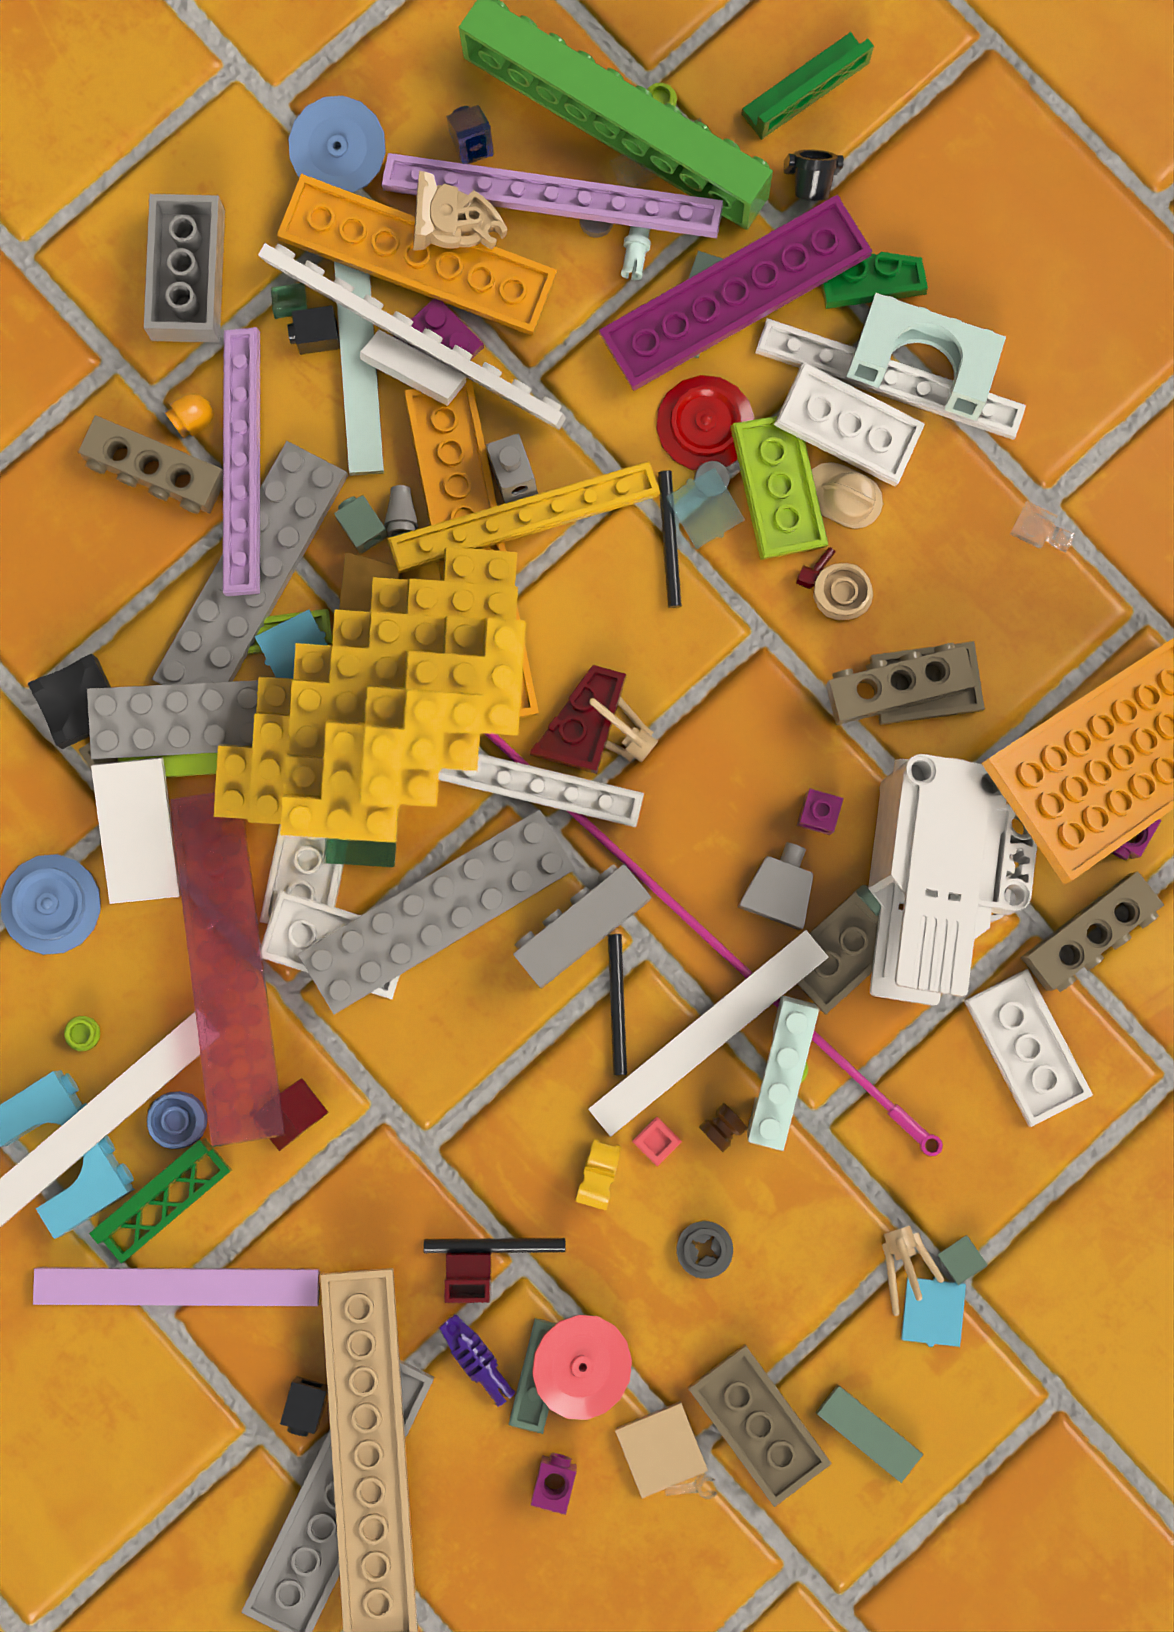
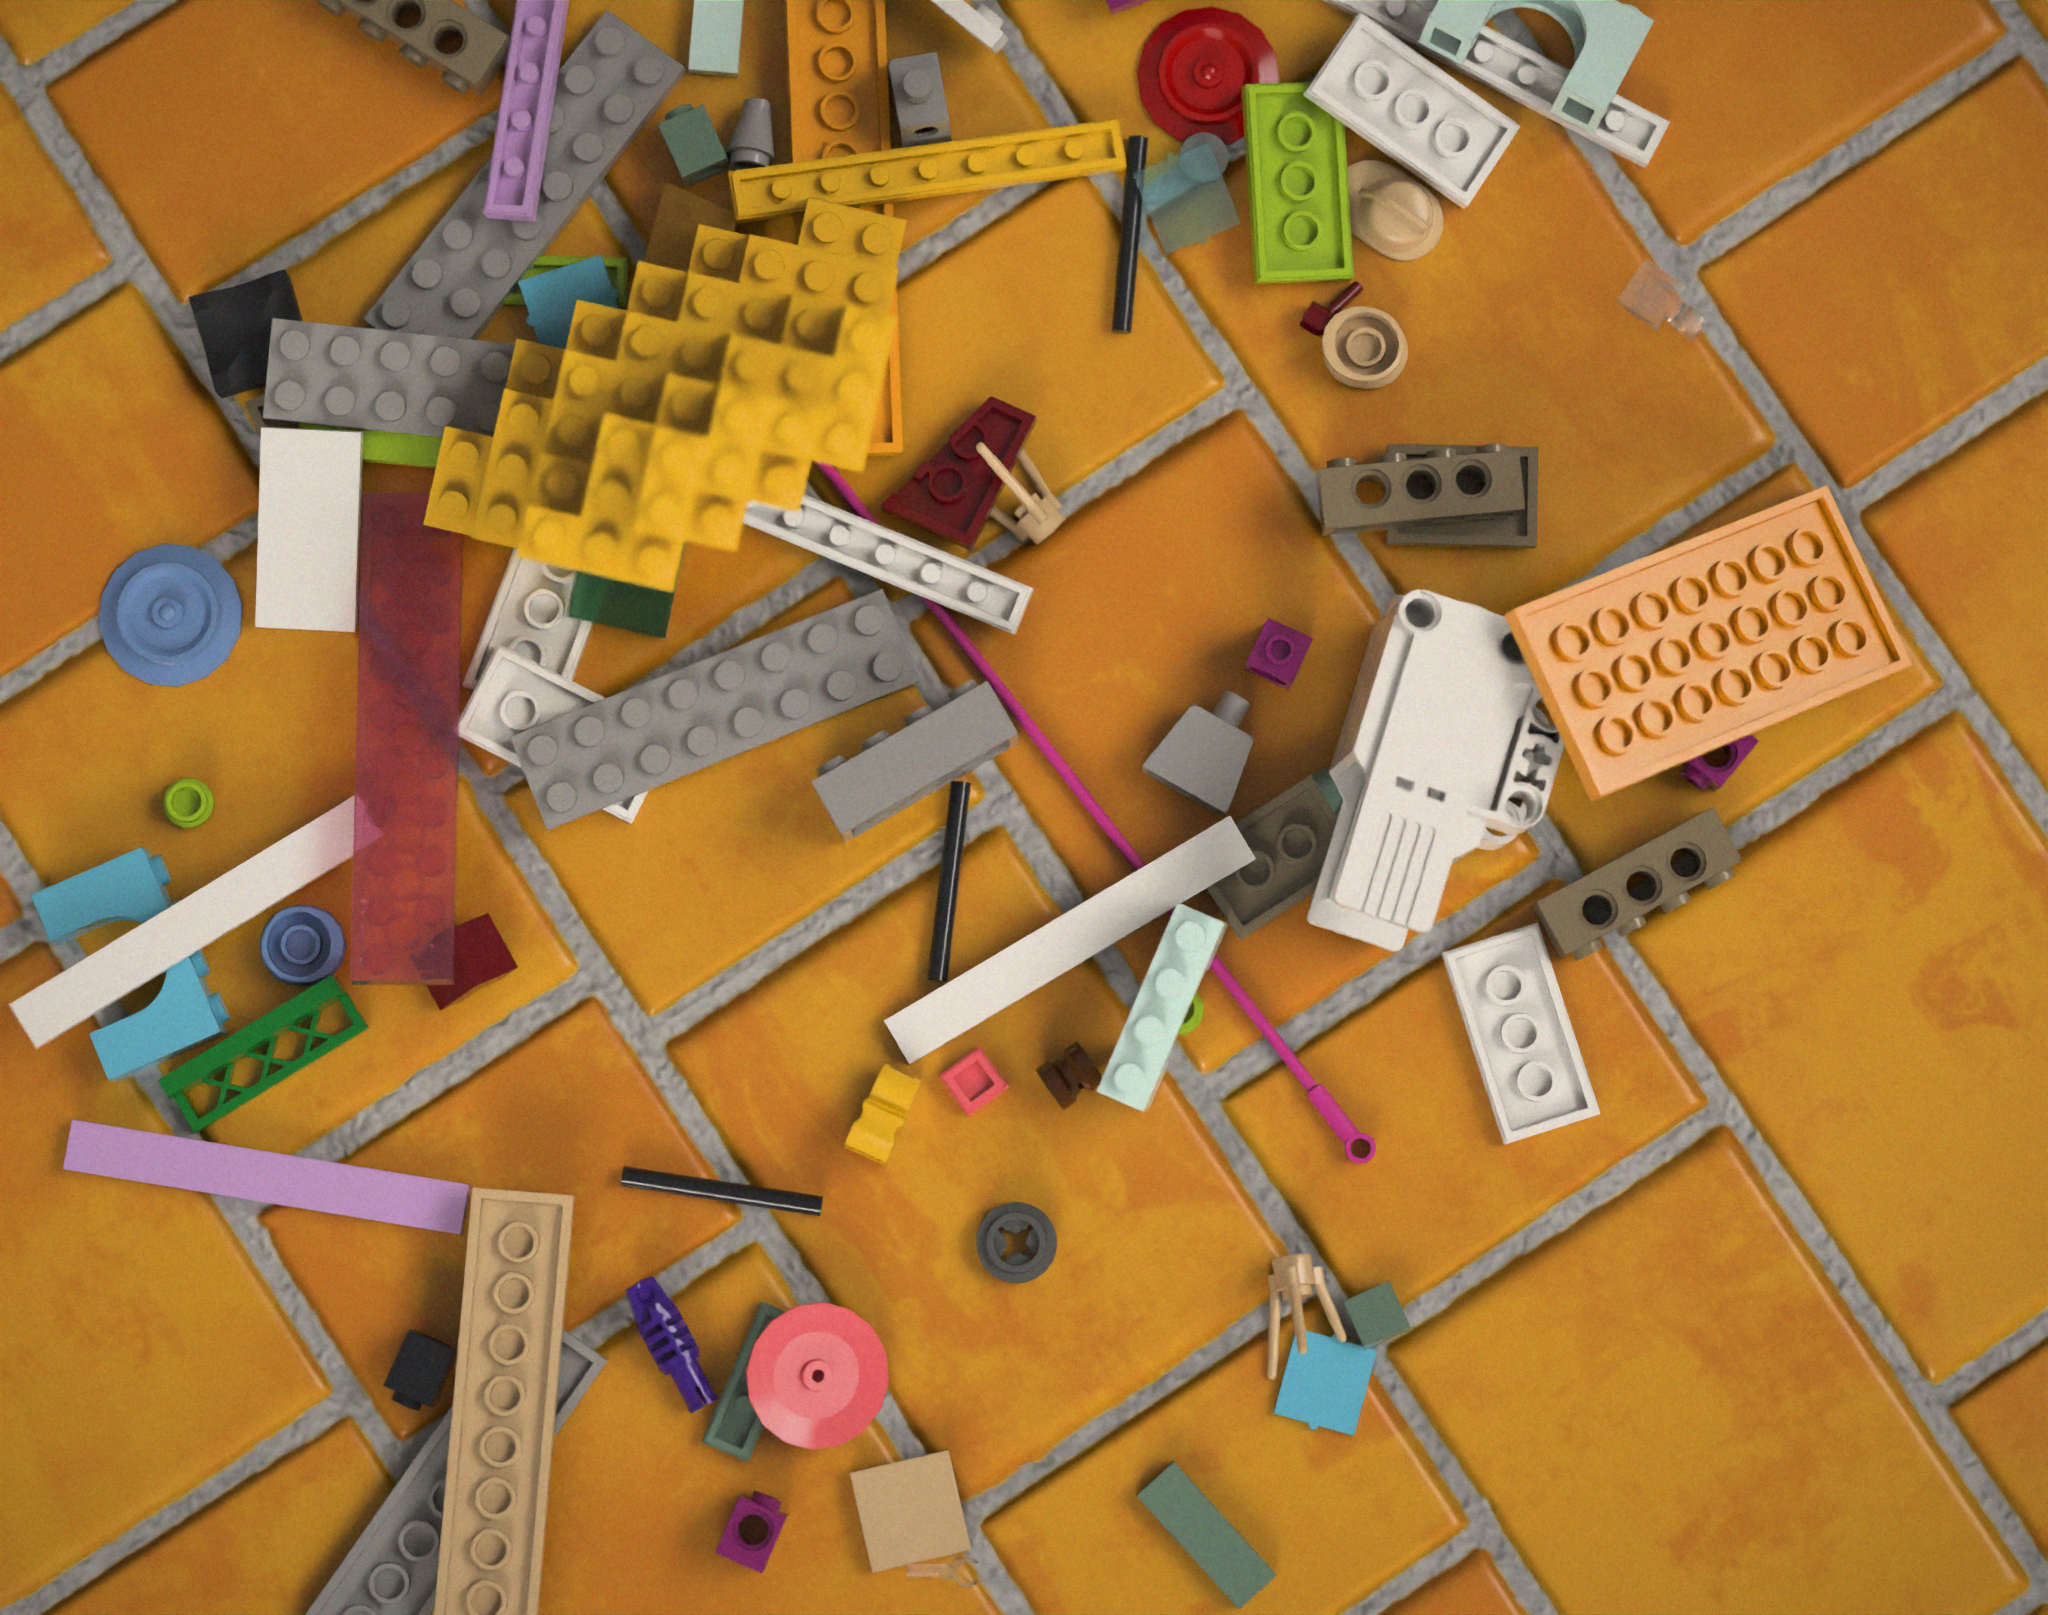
camera: 10 degrees right, 0 degrees up
dark red piece [445,1253,492,1303] -> none
dark tan plate [688,1344,832,1507] -> none

